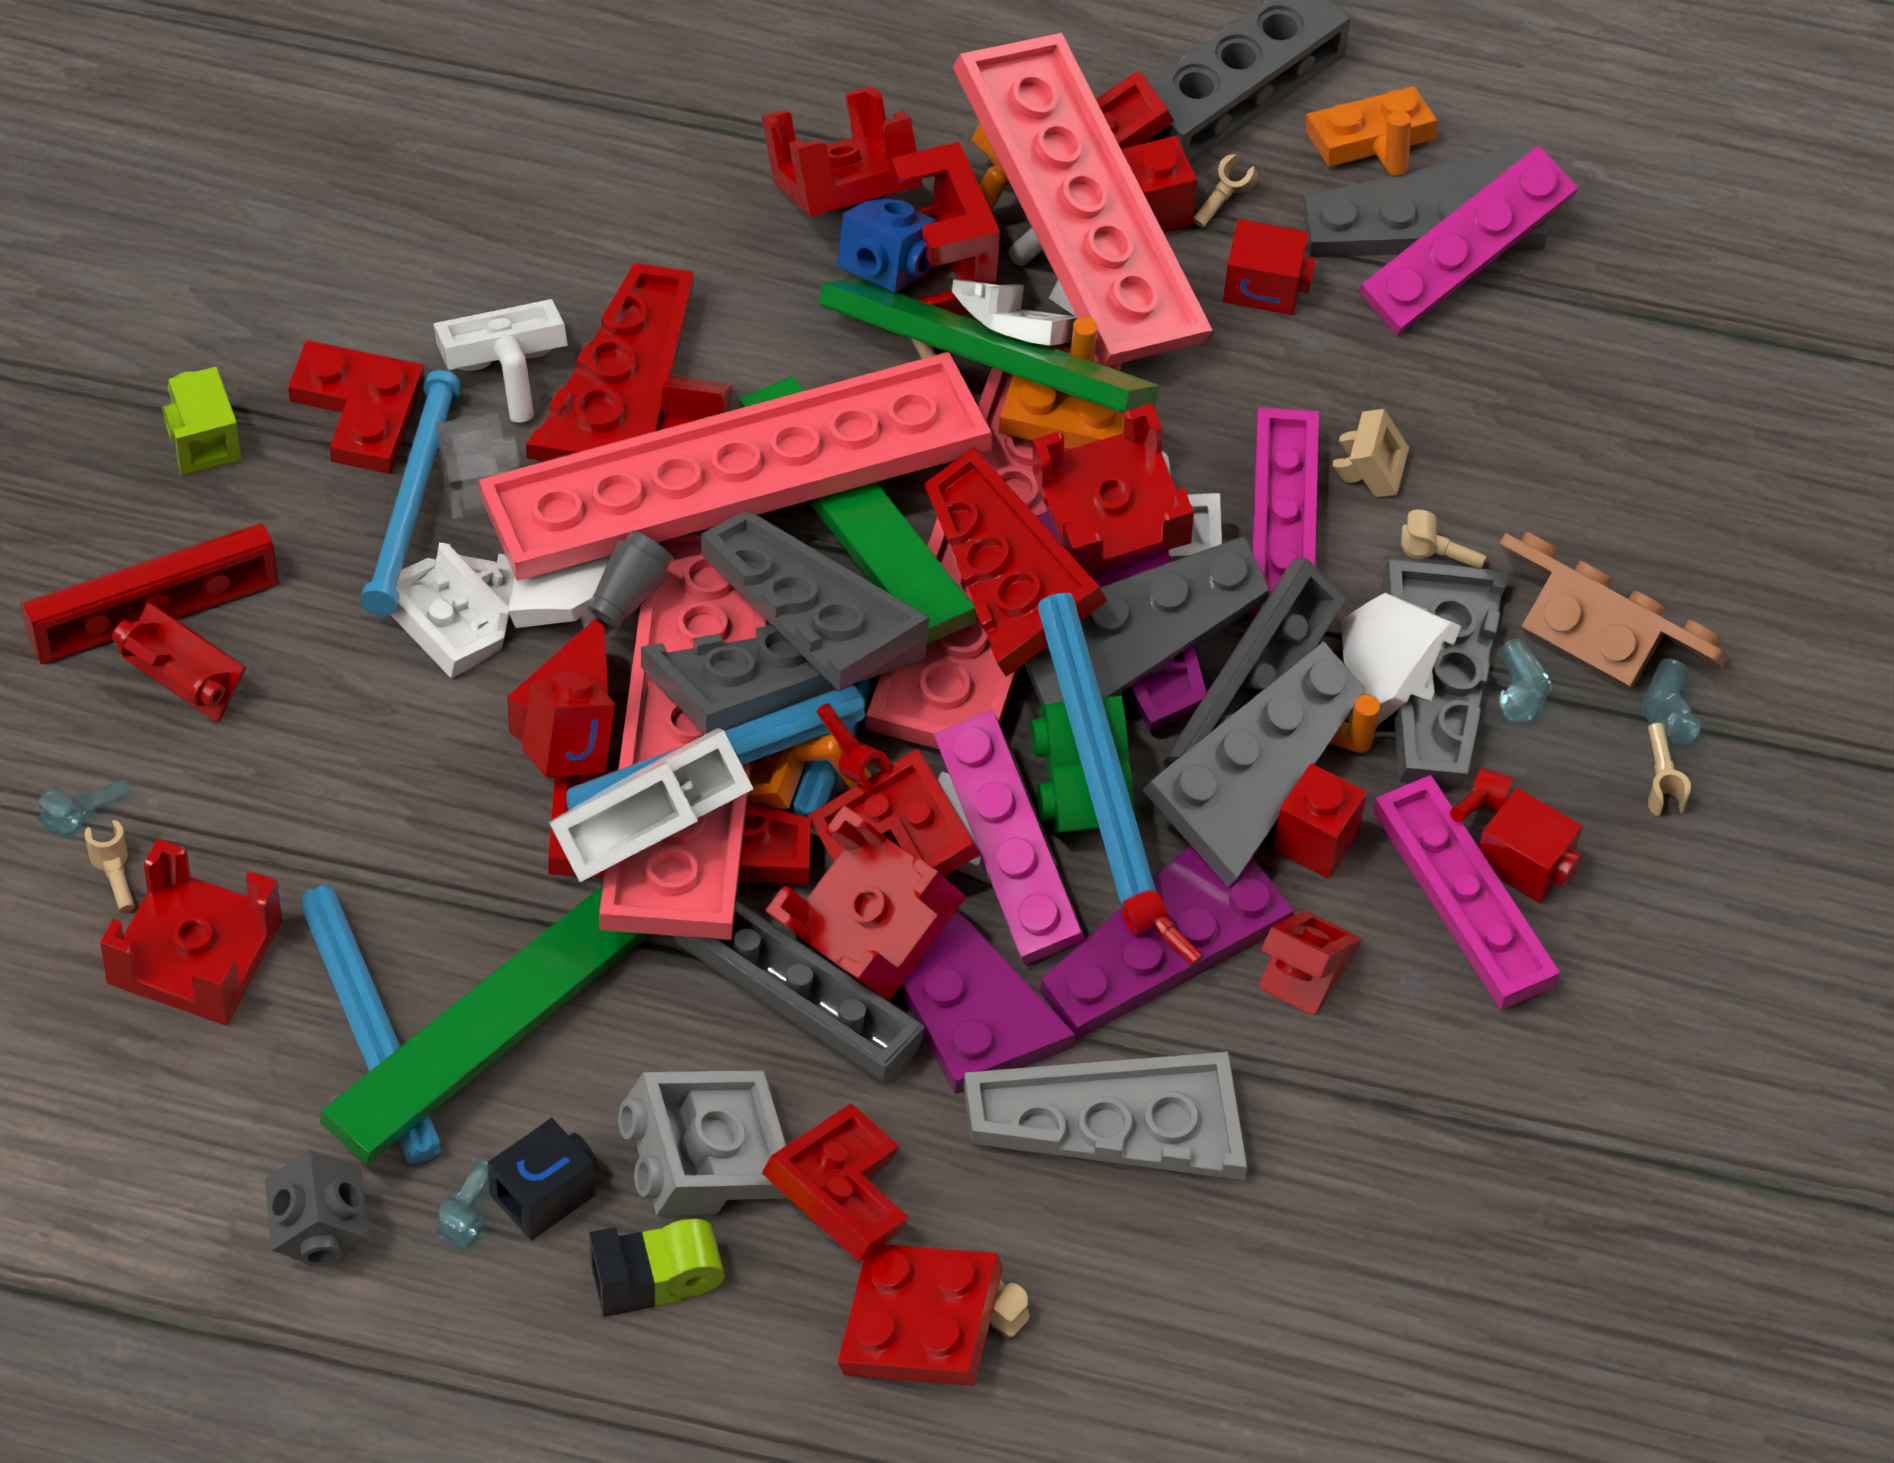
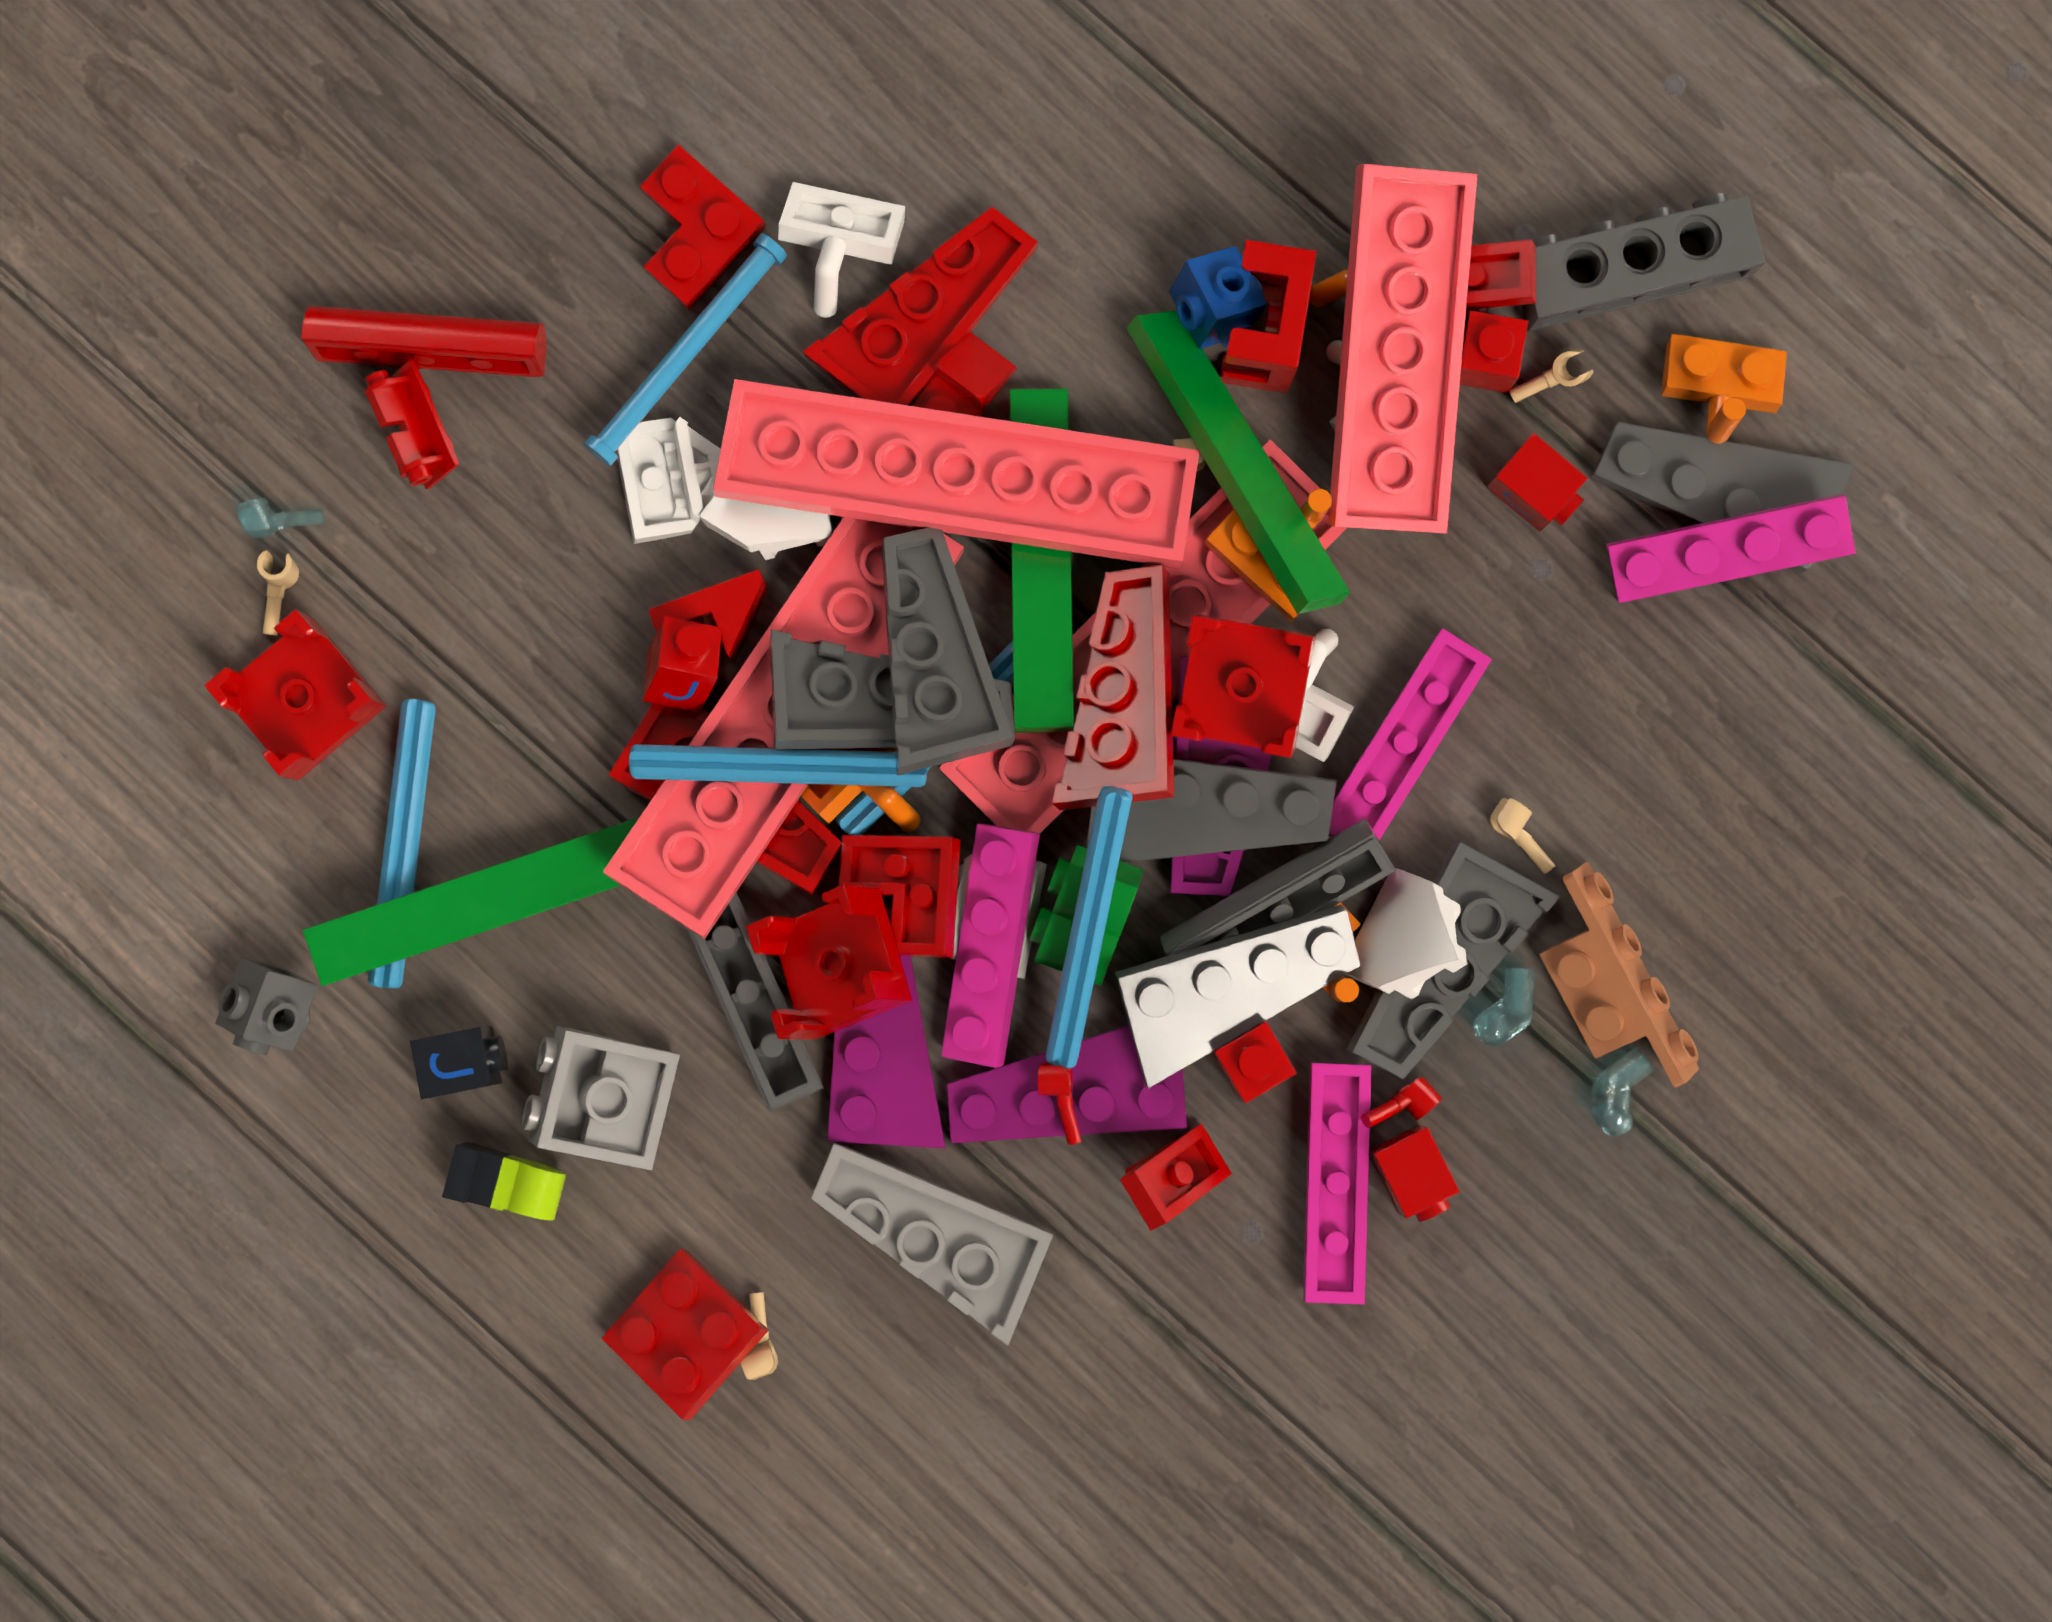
camera: 35 degrees right, 30 degrees up
lime brick [162,367,241,476] -> none
clear brick [436,413,520,519] -> none
clear light blue hand [437,1159,488,1250] -> none
white slope [549,728,753,882] -> none
dark grey cone [587,531,673,629] -> none
red panel [761,86,923,217] -> none
red plate [762,1103,909,1262] -> none
red hand [816,703,890,788] -> none
white slope [952,279,1078,346] -> none
tan tile [1332,409,1409,498] -> none
tan hand [1648,723,1691,816] -> none

